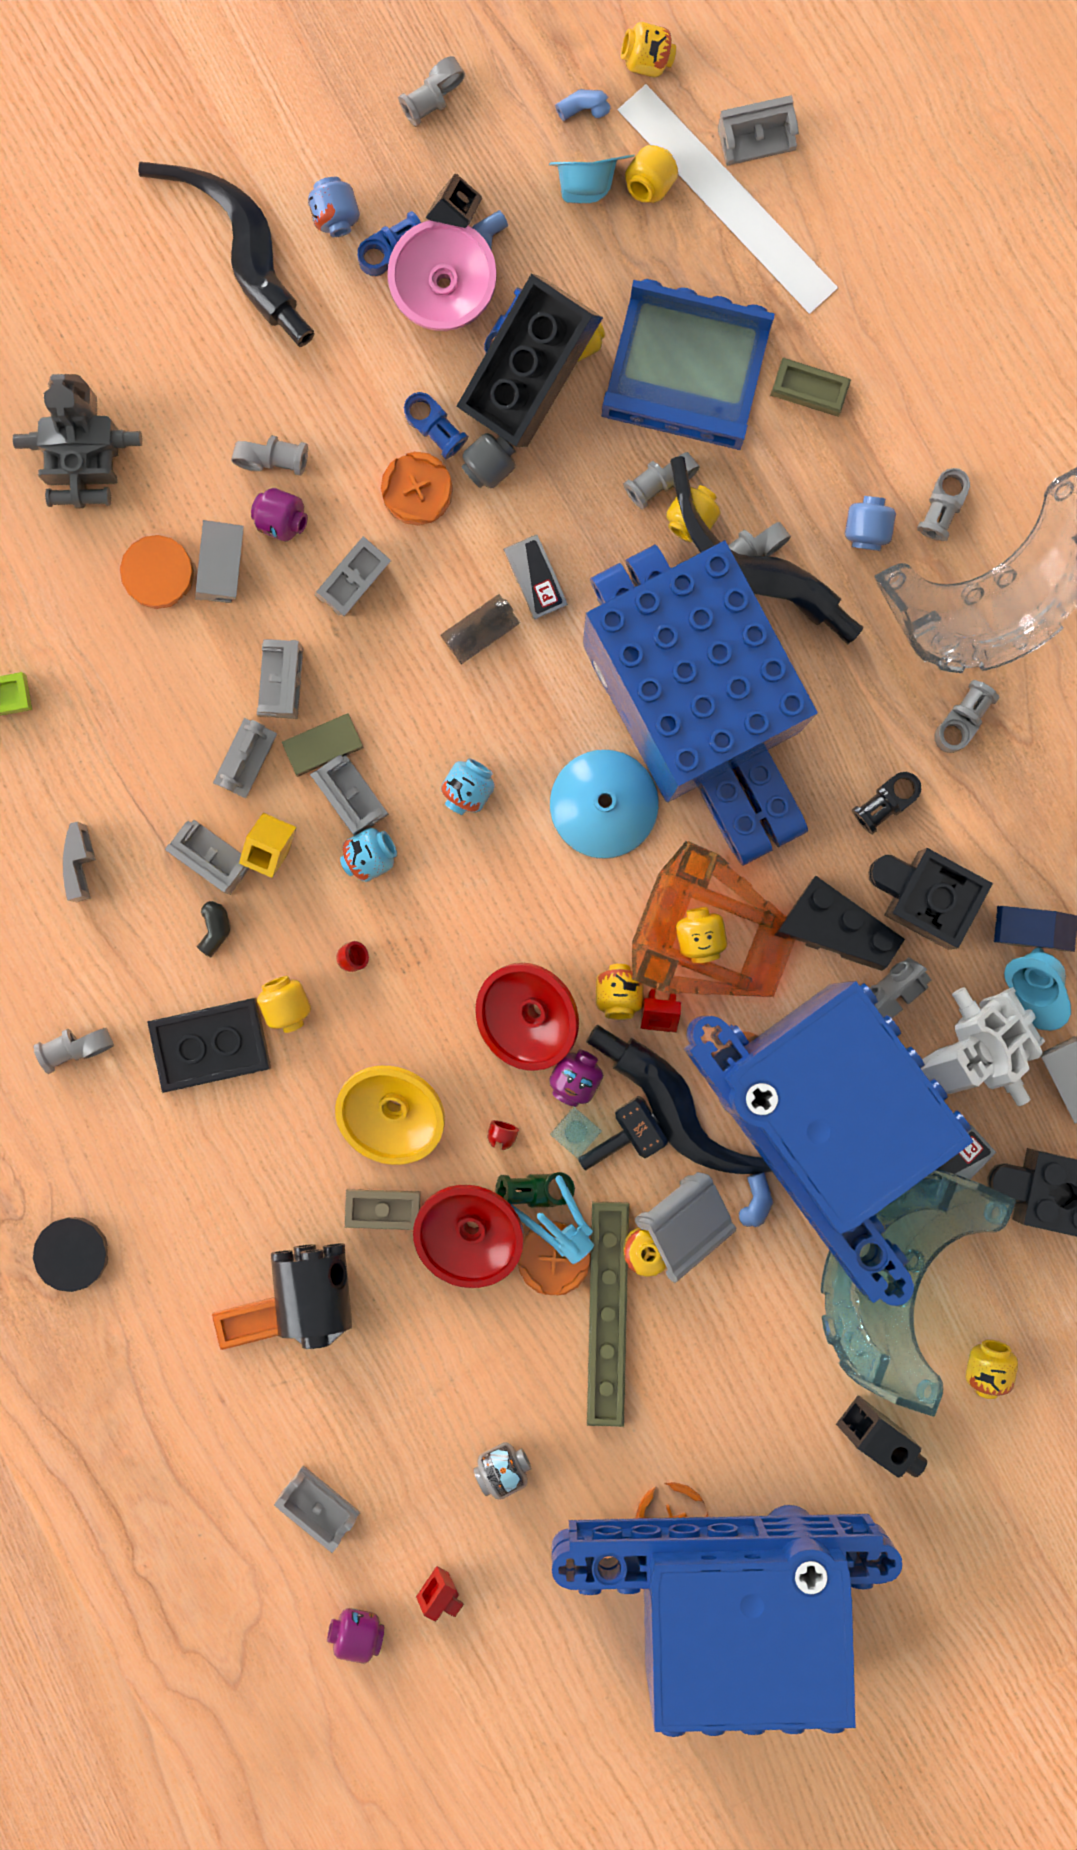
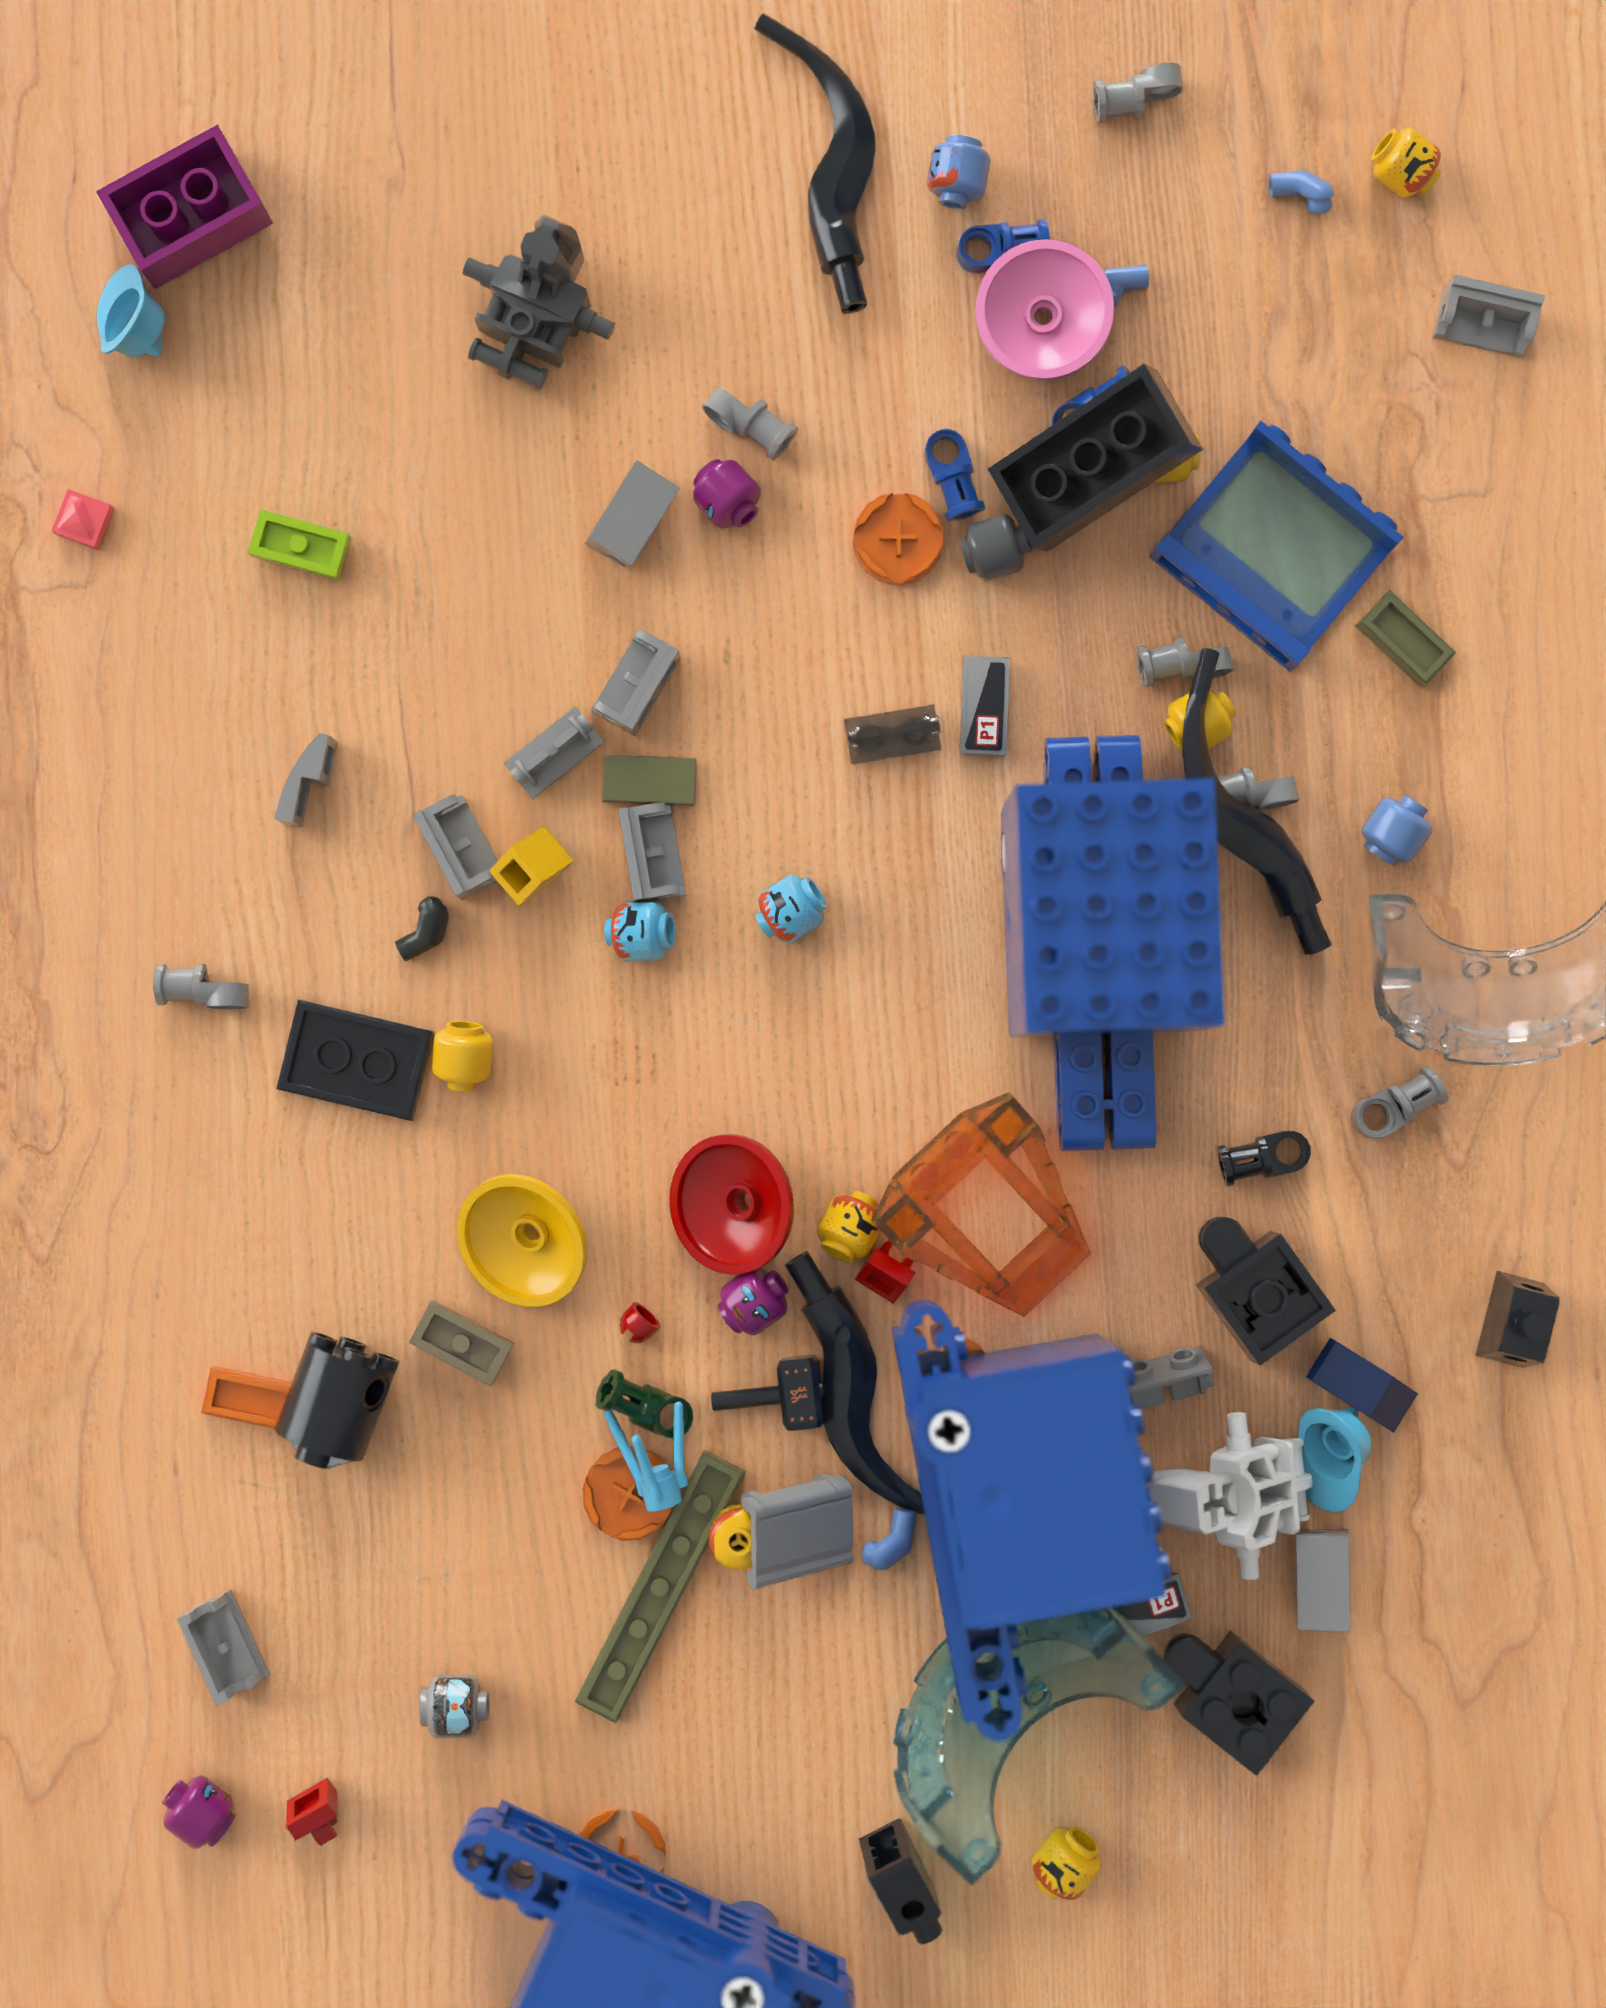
camera: 20 degrees right, 0 degrees up
black tile [33,1217,108,1292] -> none
orange tile [120,535,194,609] -> none
light grey hinge [315,536,391,616] -> none
red hinge [336,941,369,972] -> none
red dish [413,1185,524,1288] -> none
black slope [426,174,482,228] -> none
medium azure piece [549,154,635,203] -> none
medium azure dish [550,750,659,858] -> none
clear light blue plate [550,1107,602,1159] -> none
white sticker [617,84,838,314] -> none
yellow head [625,145,678,203] -> none
yellow head [676,907,727,963] -> none
black wing [774,876,905,971] -> none
light grey connector [917,468,970,541] -> none

